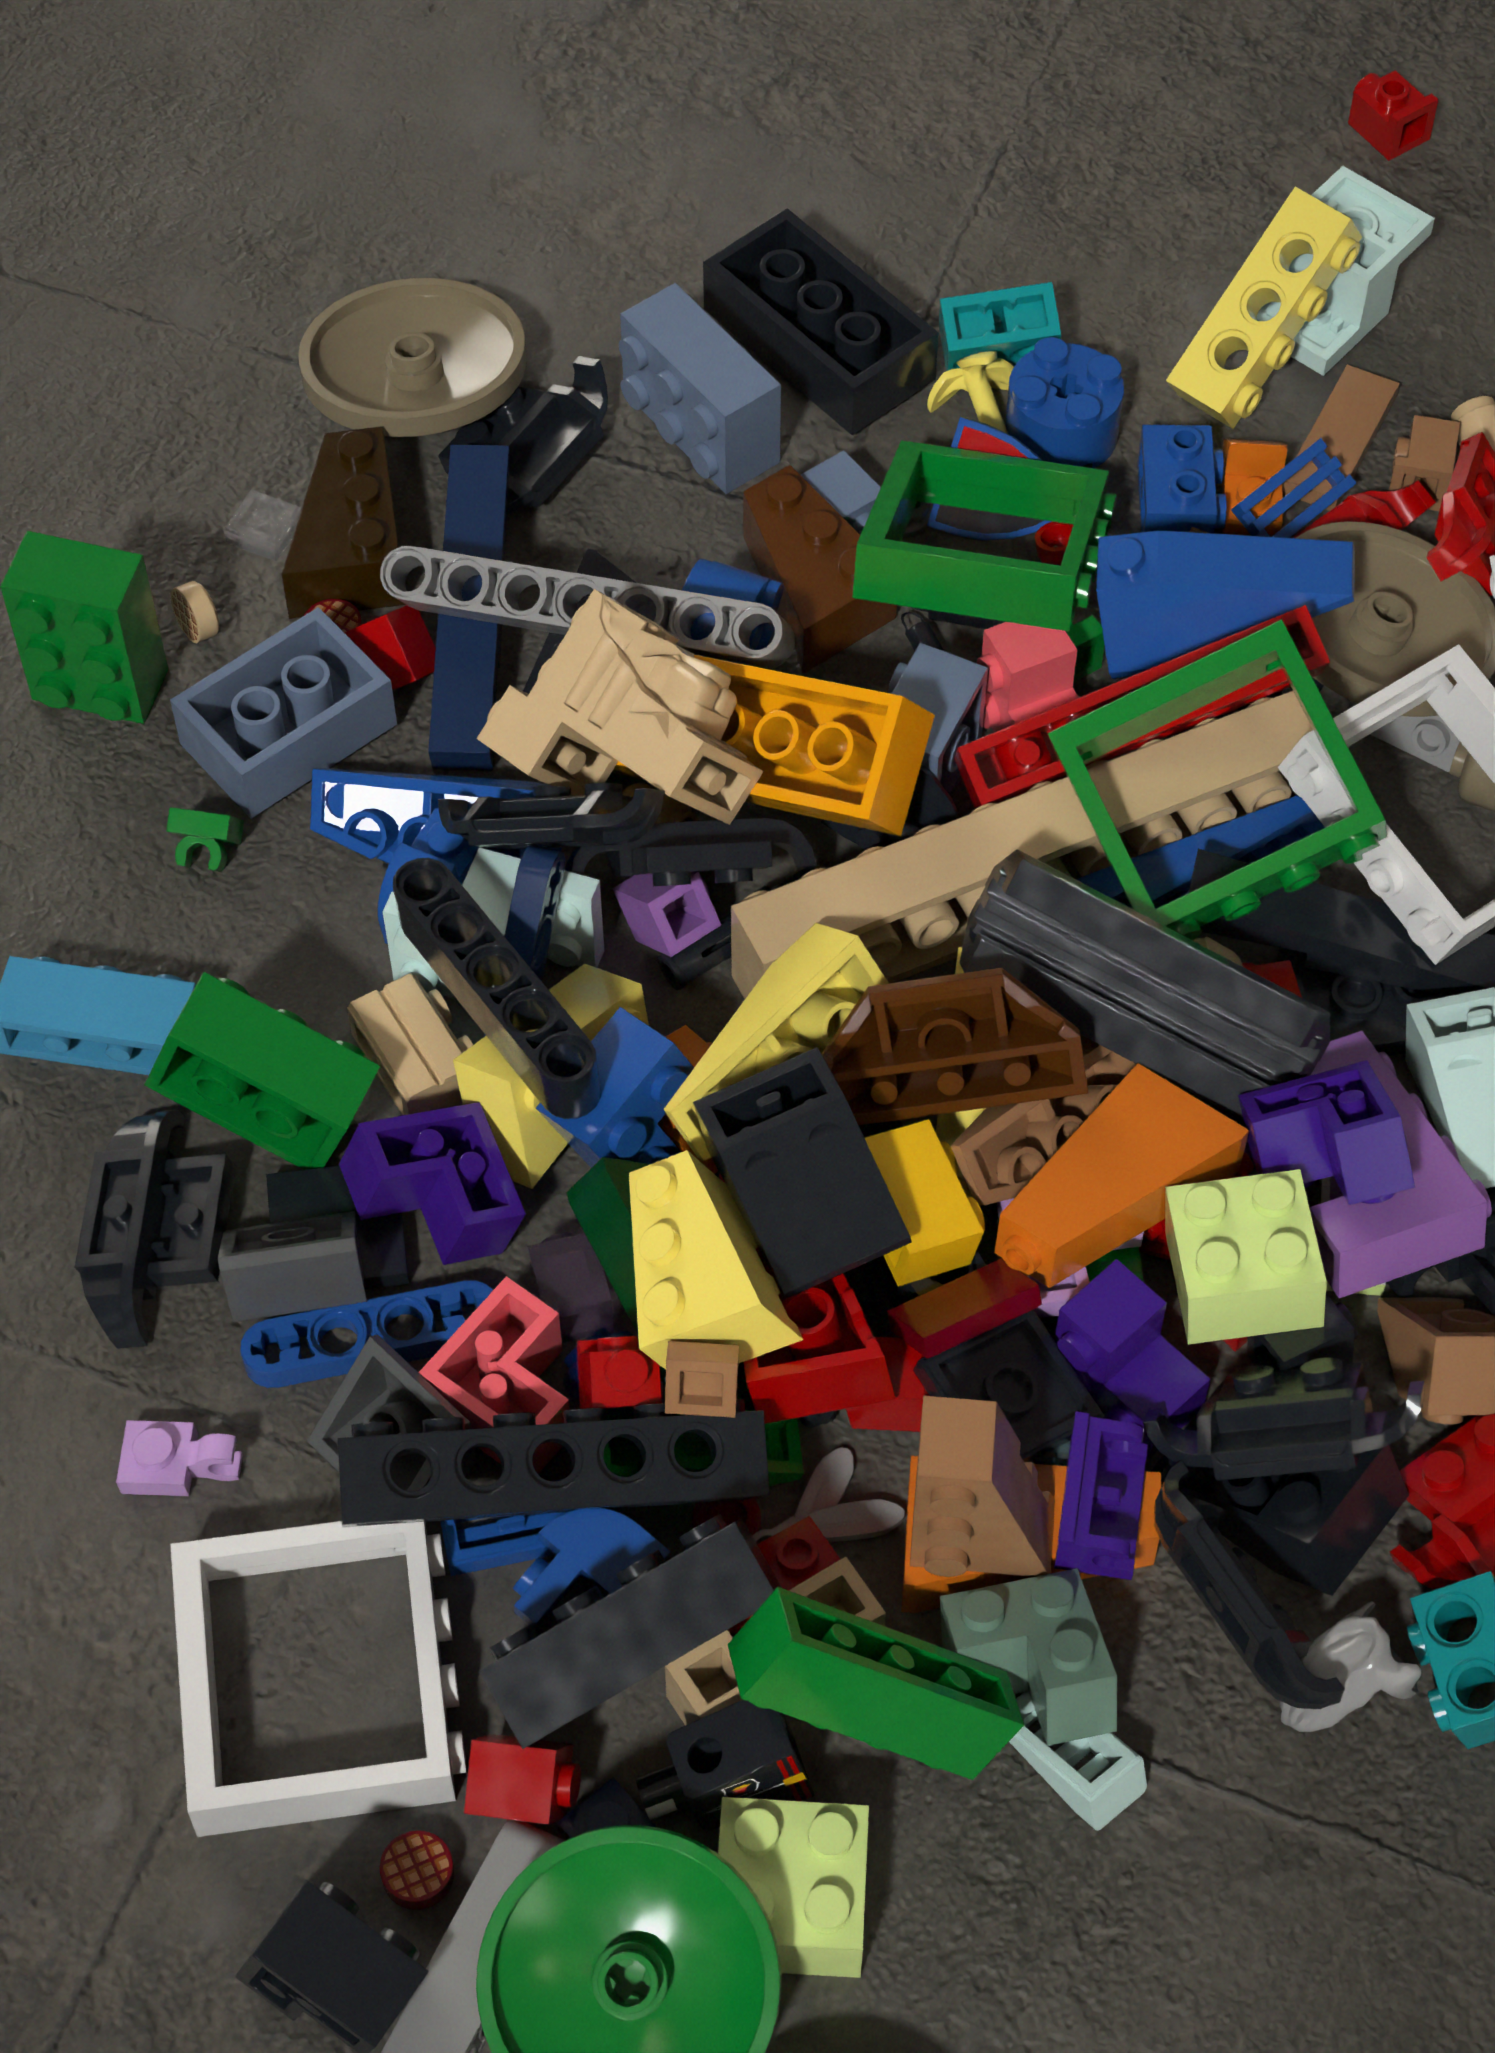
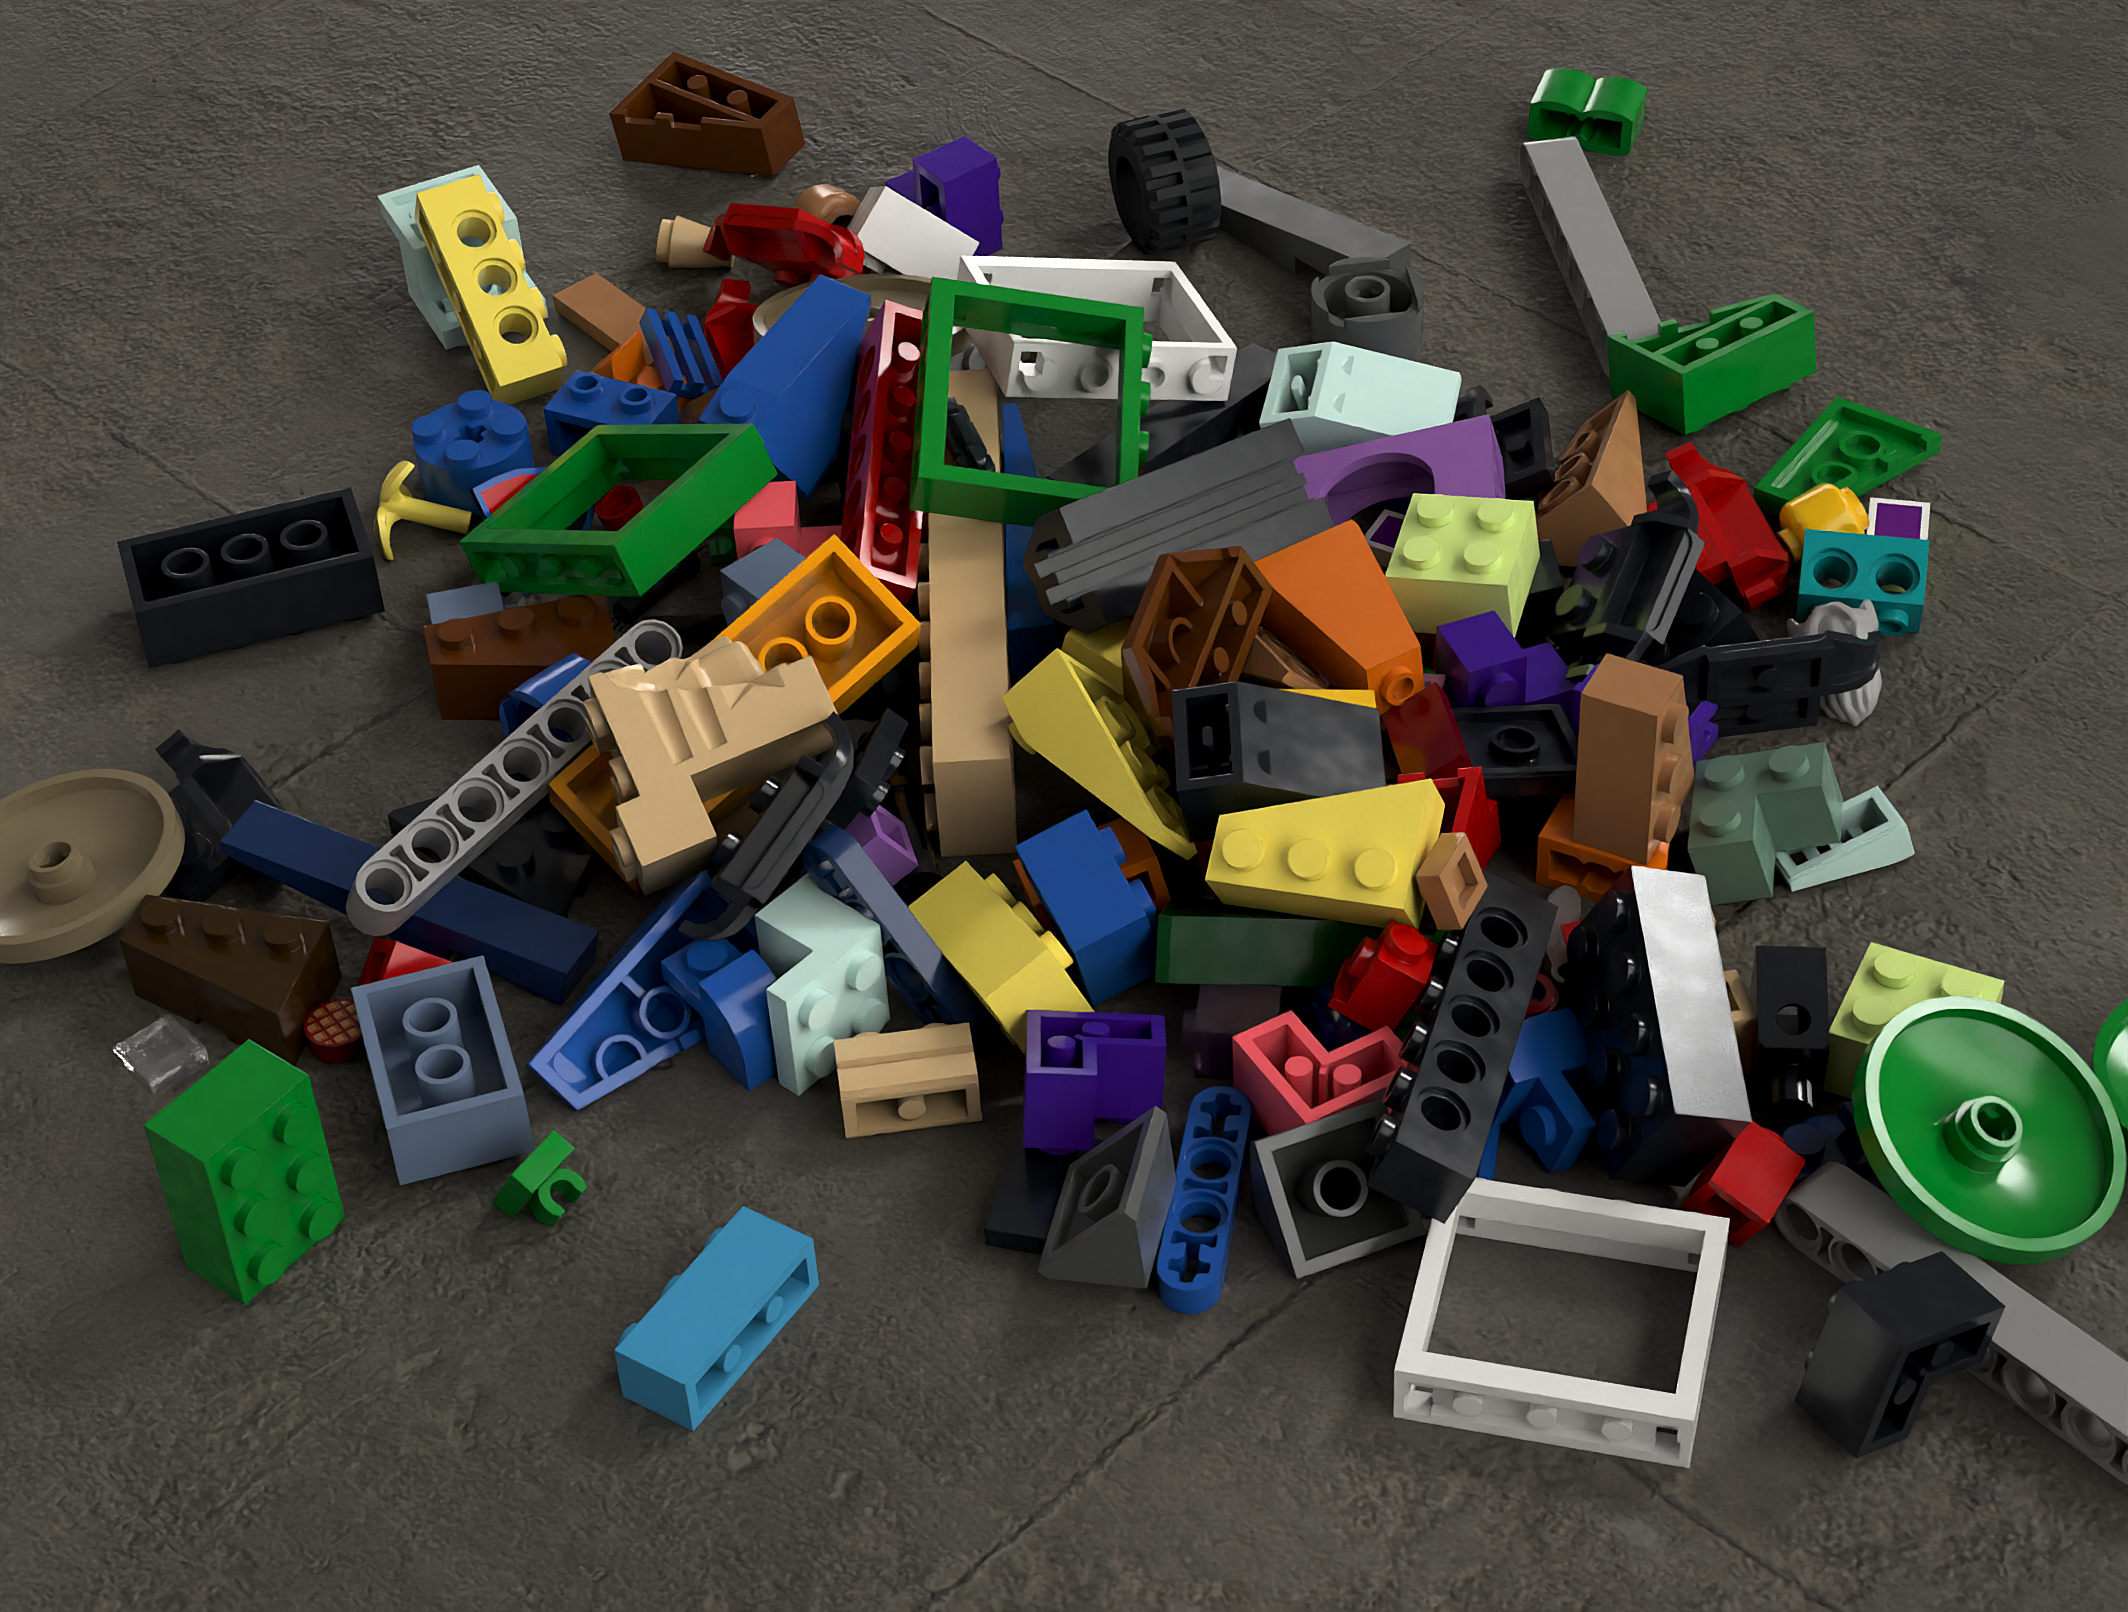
camera: 65 degrees left, 15 degrees down
black plate [74,1110,236,1349] -> none
lavender plate [116,1420,243,1496] -> none
green brick [144,972,380,1170] -> none
tile [379,1831,454,1910] -> none
black beam [393,858,600,1119] -> none
sand blue brick [619,283,781,494] -> none
green brick [727,1587,1024,1780] -> none
teal brick [939,282,1061,371] -> none
dark purple brick [1238,1060,1415,1205] -> none
red brick [1348,70,1439,161] -> none
medium nougat brick [1388,415,1460,511] -> none
none -> black axle [945,397,996,472]

